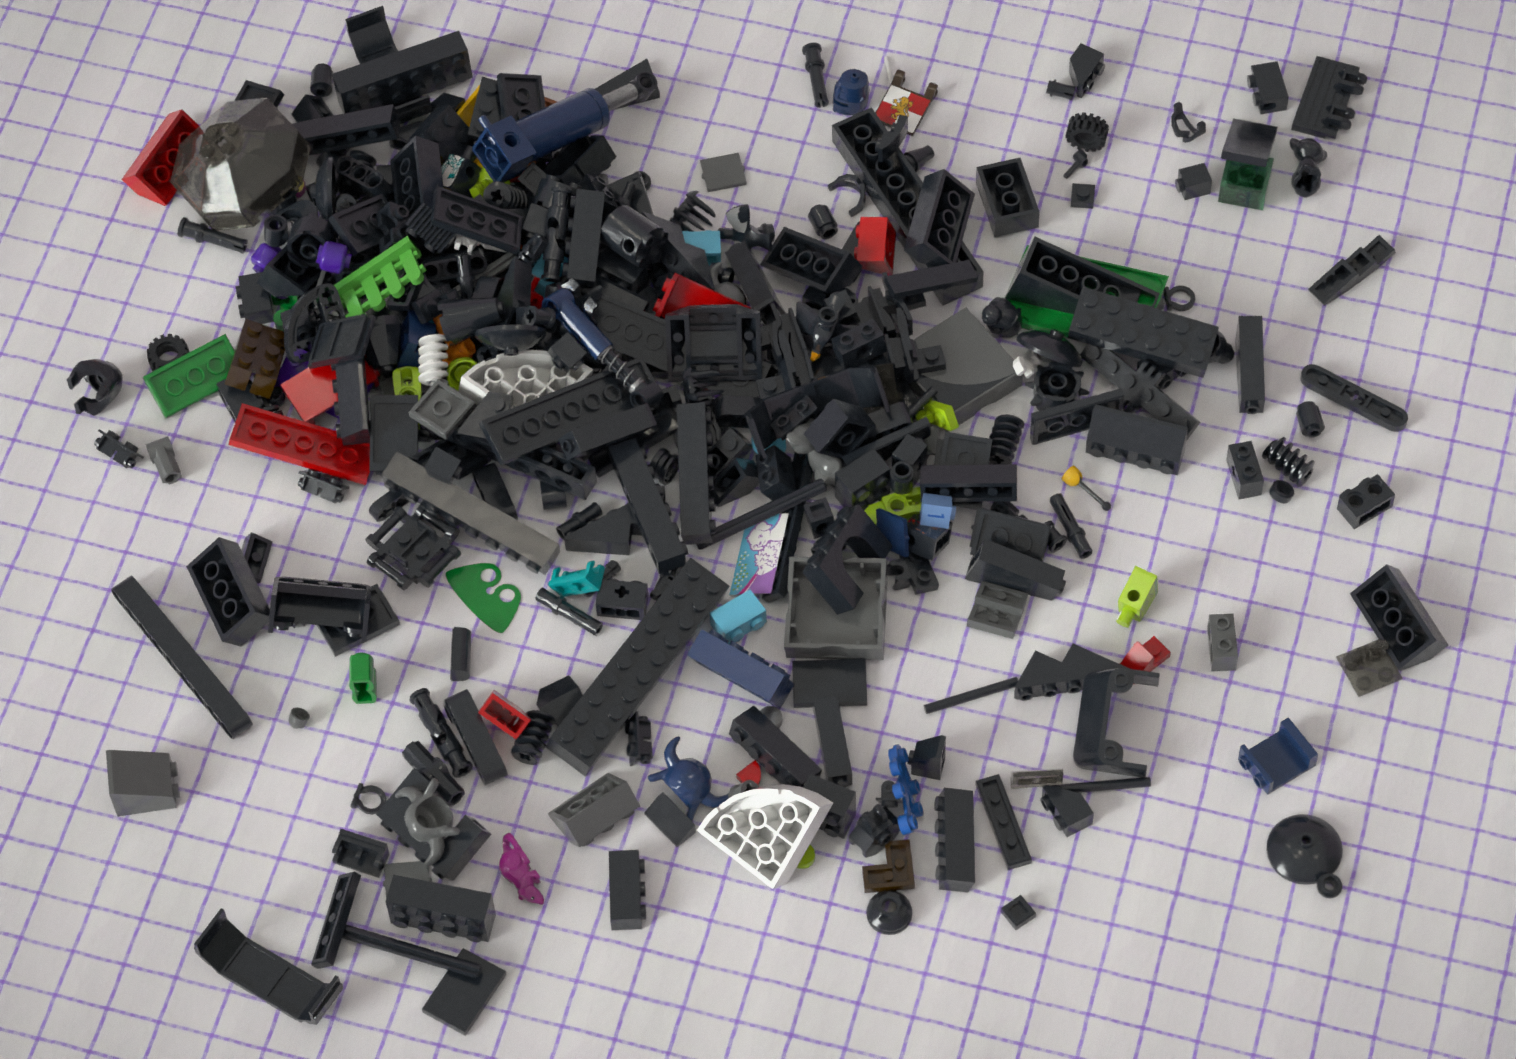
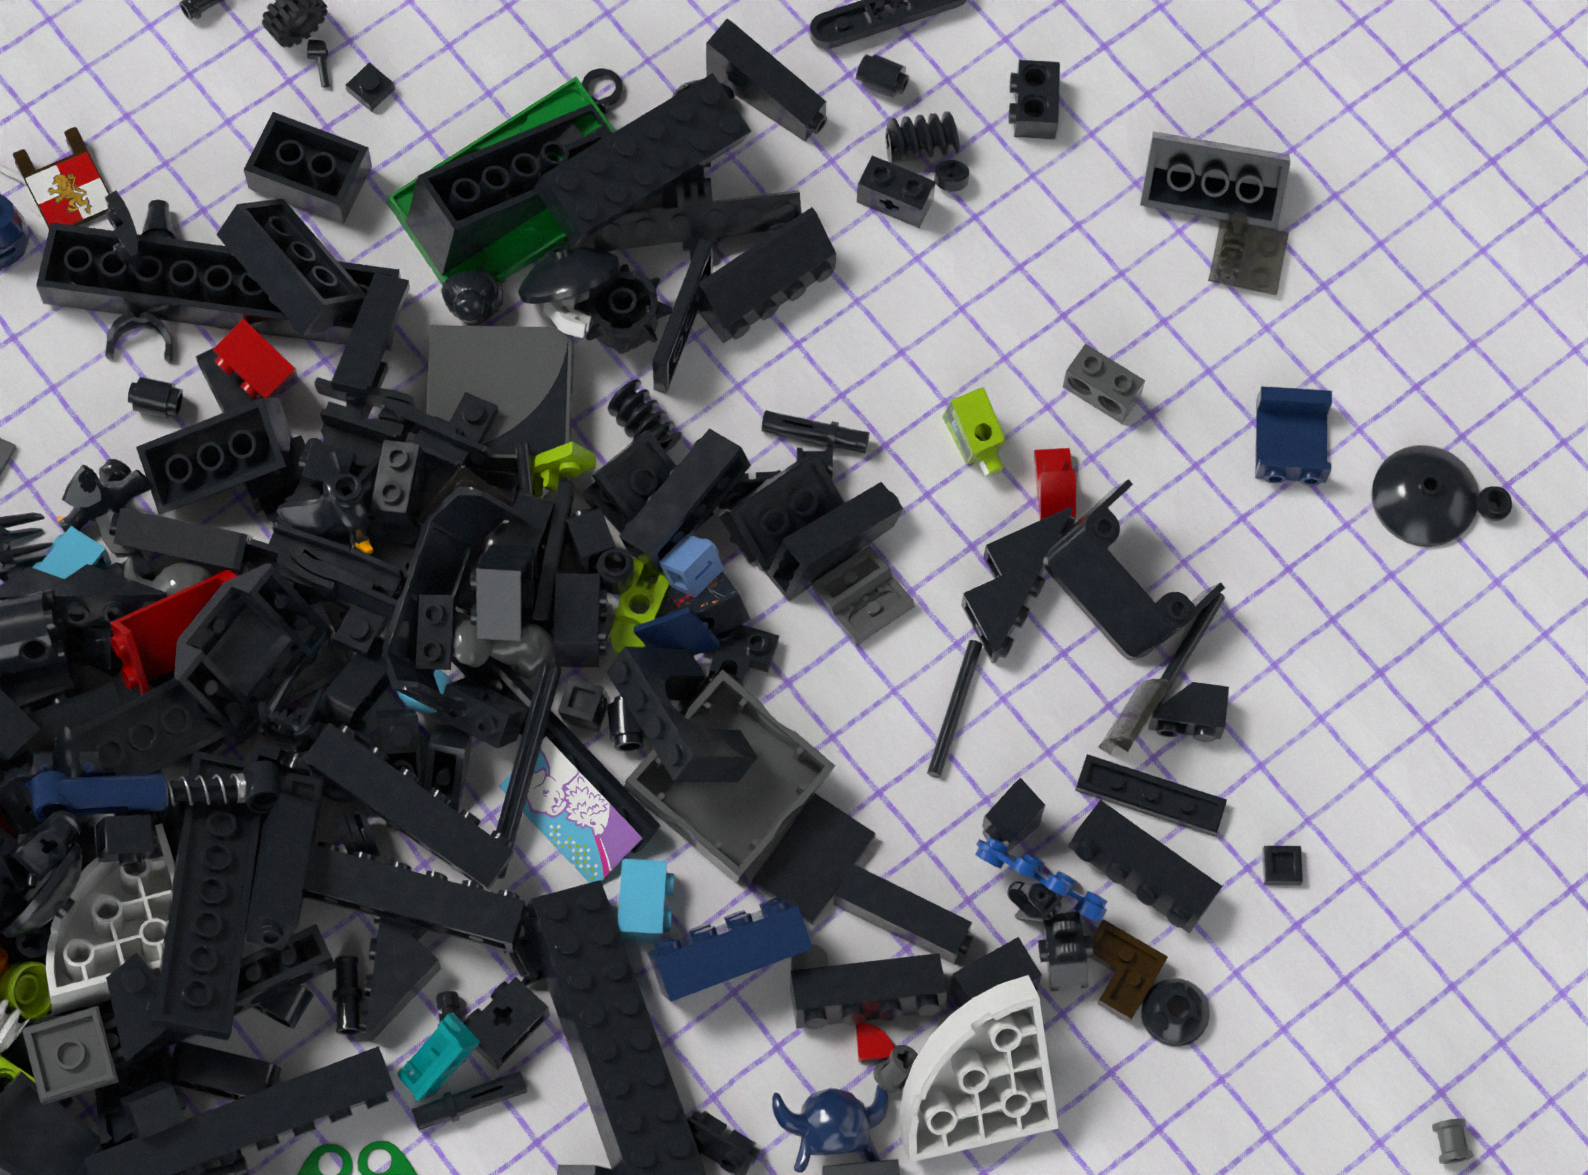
camera: 60 degrees left, 10 degrees up
hinge [1061,465,1111,511] -> none

